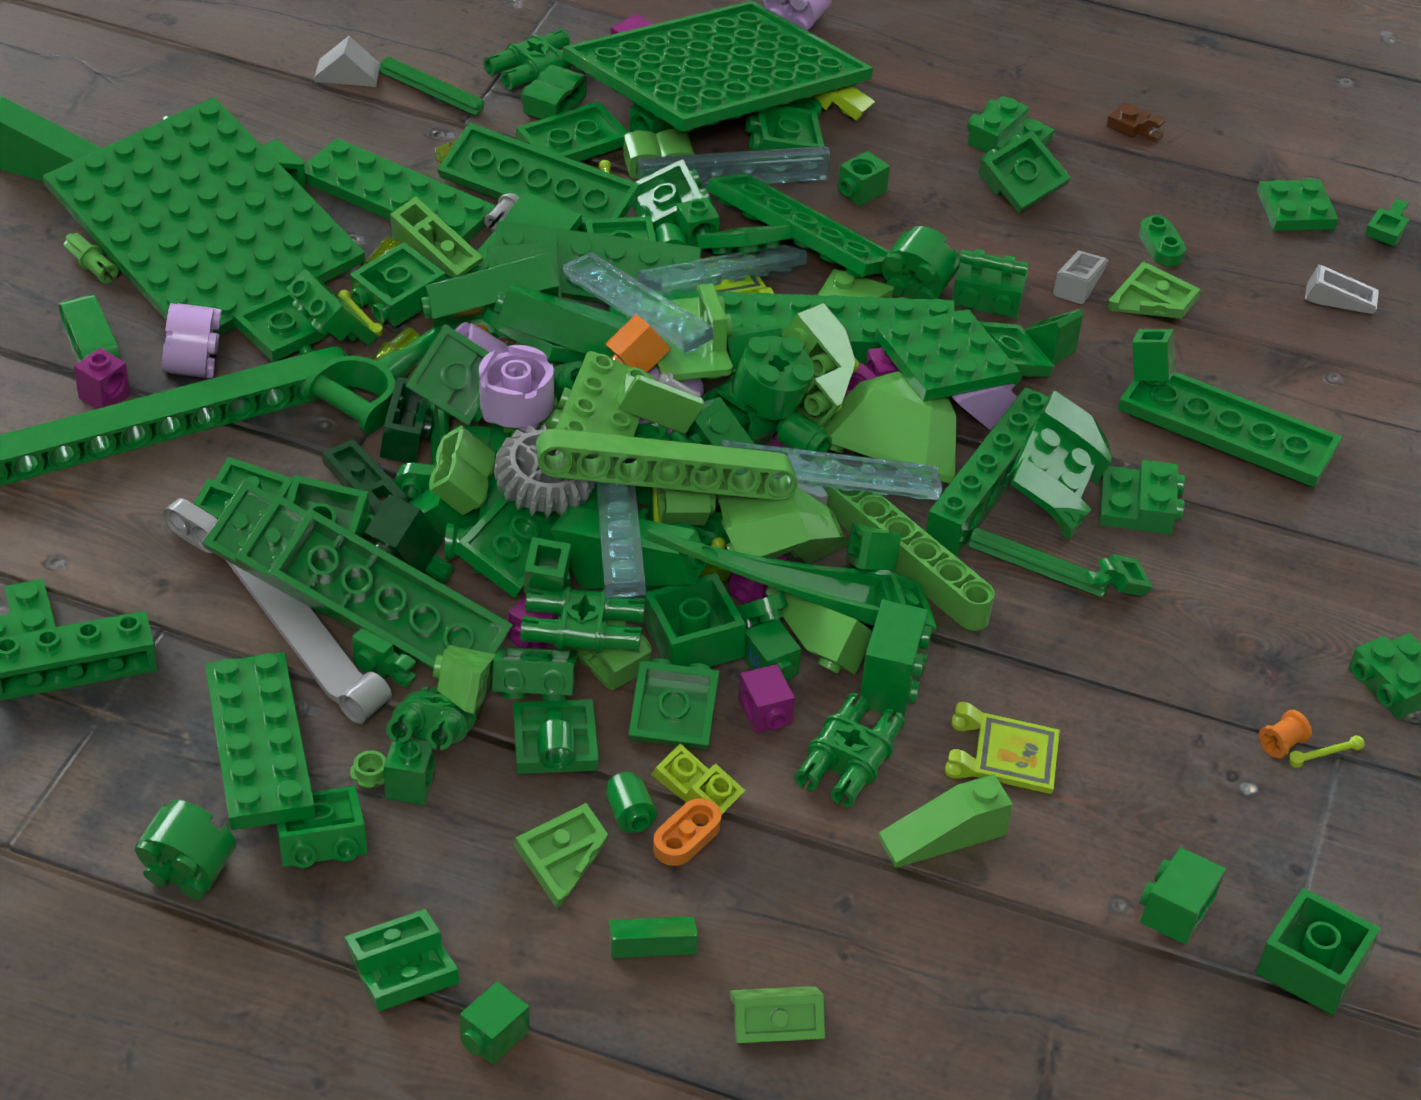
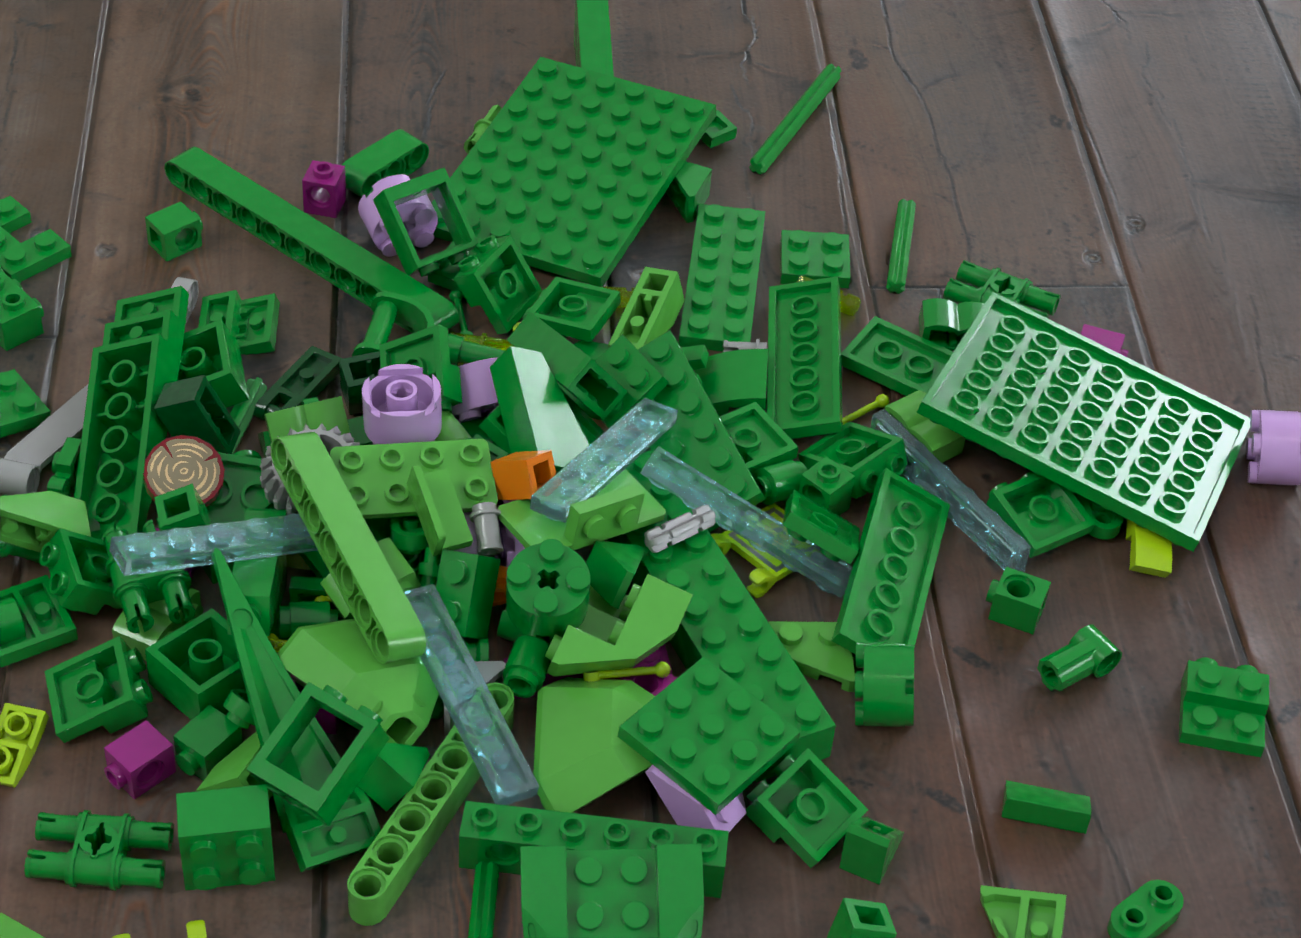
camera: 65 degrees right, 0 degrees up
light grey slope [314,36,380,87] -> none
green brick [952,249,1029,319] -> none
green plate [977,130,1071,214] -> none
light grey slope [1053,251,1108,304] -> none
none -> dark tan tile [143,435,225,507]
none -> green brick [145,201,203,261]
none -> green window [246,682,390,826]
none -> green window [373,167,478,277]
none -> light grey axle [644,504,716,553]
none -> green axle [749,64,841,175]
none -> green plate [780,230,850,289]
none -> green slope [1001,780,1091,834]
none -> green piece [1037,624,1122,691]

